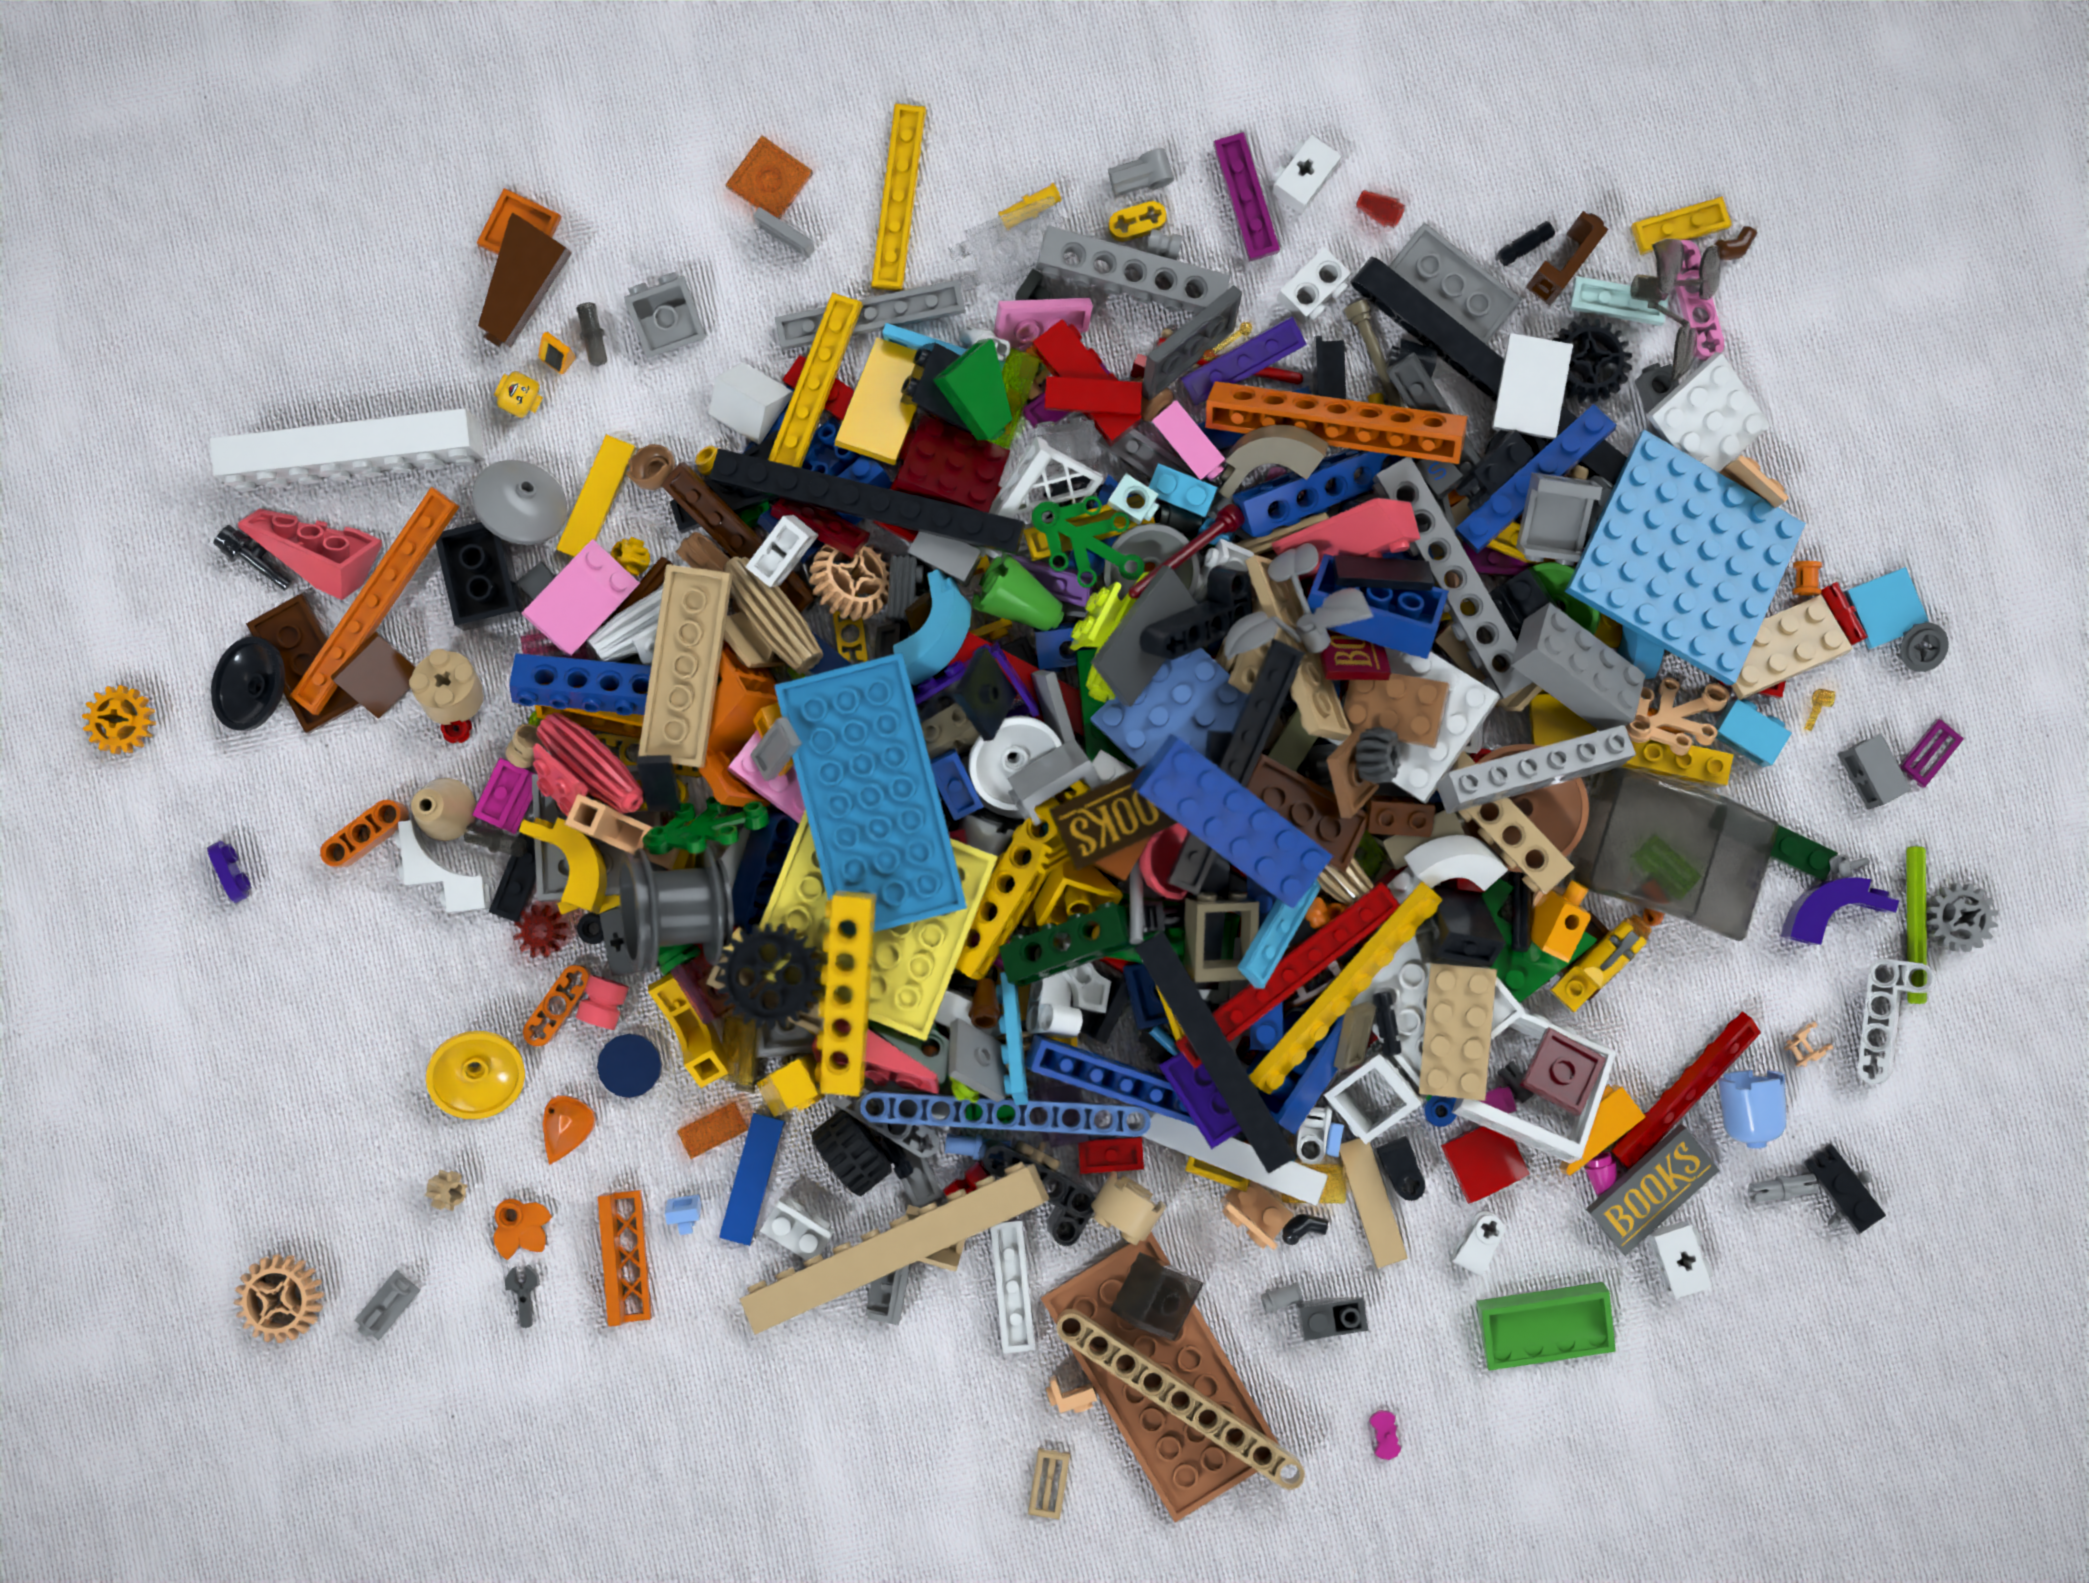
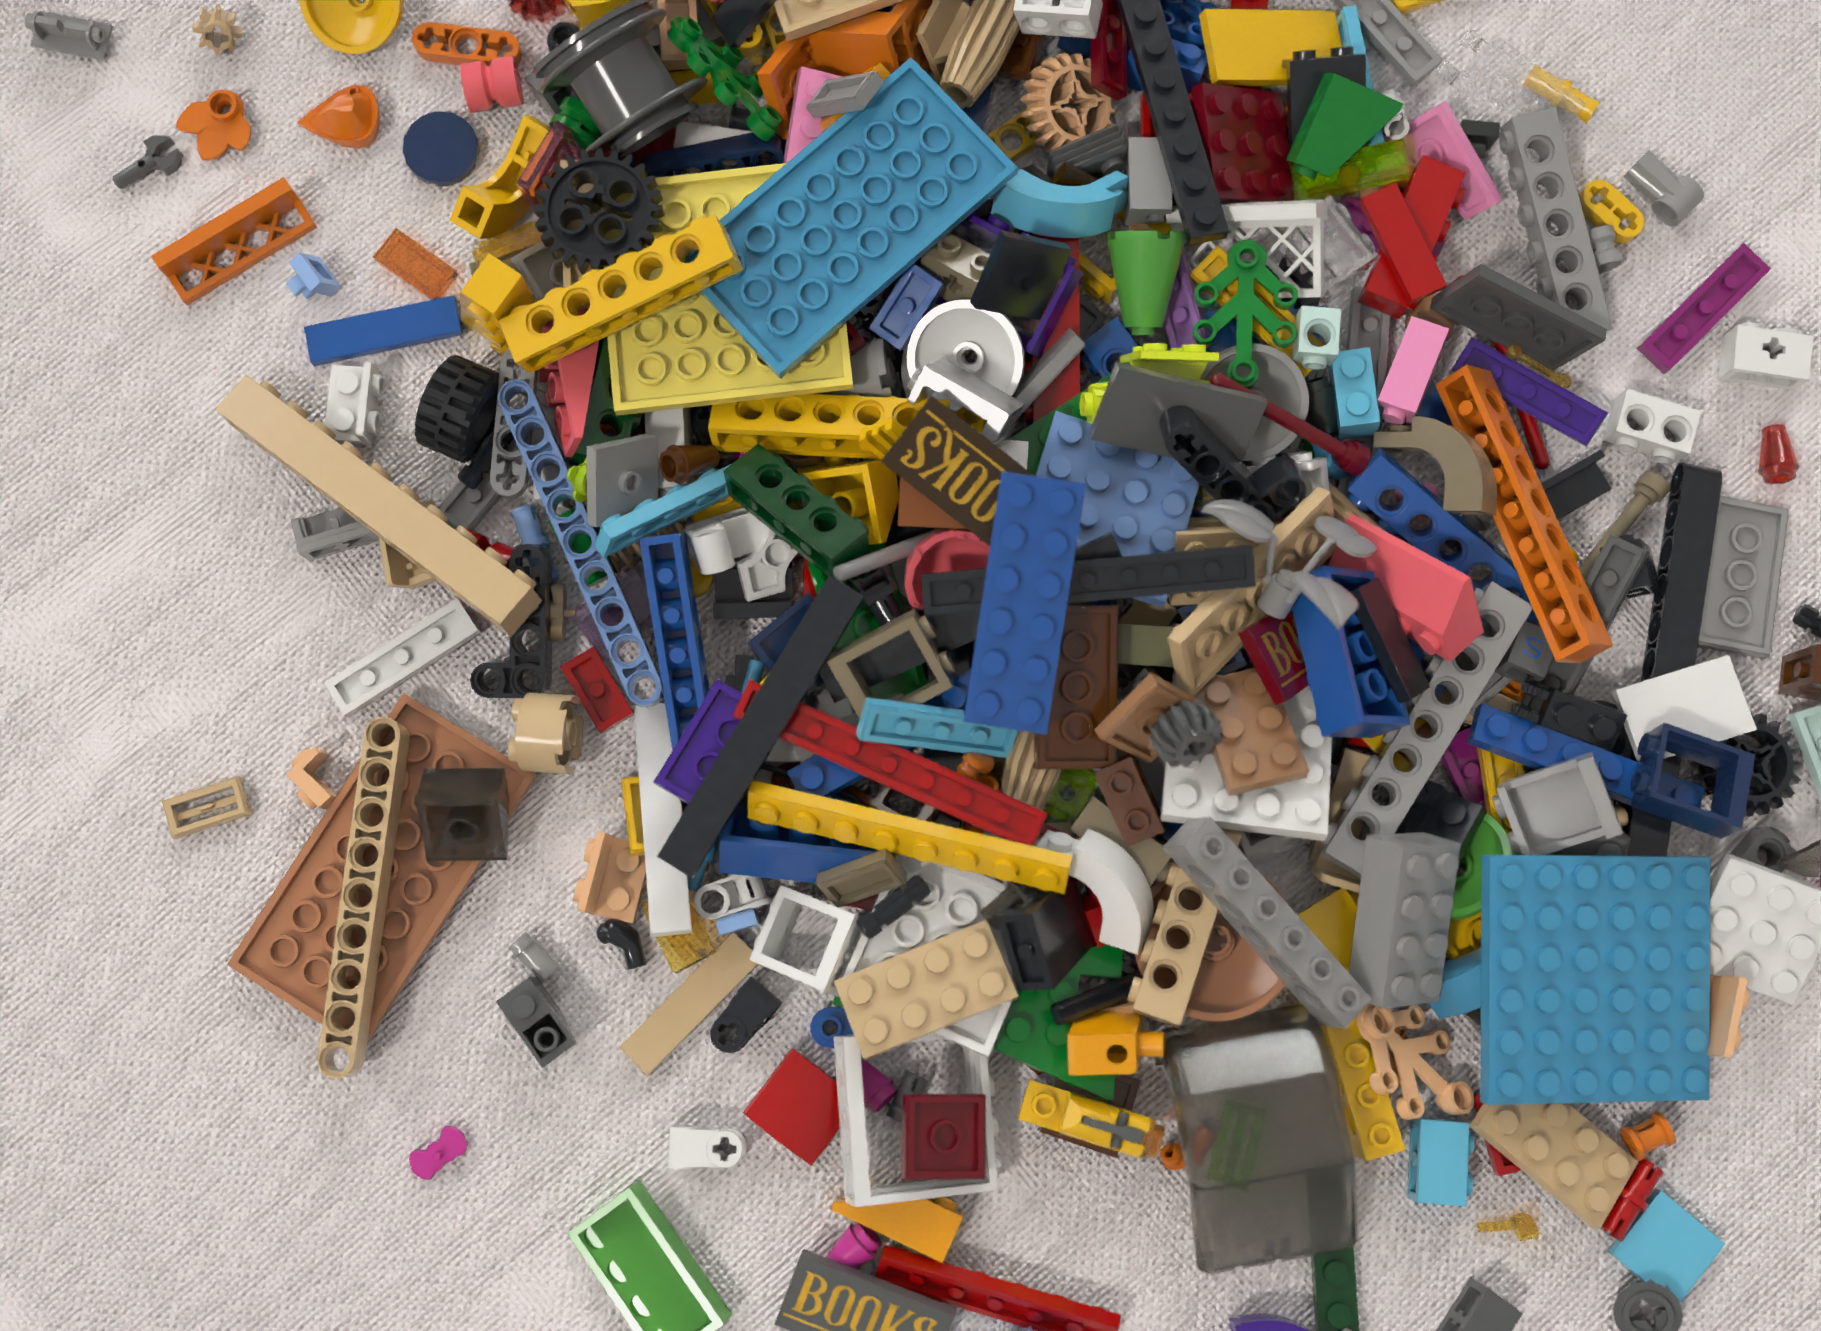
camera: 60 degrees right, 5 degrees down
none -> dark blue window [1630,722,1755,839]

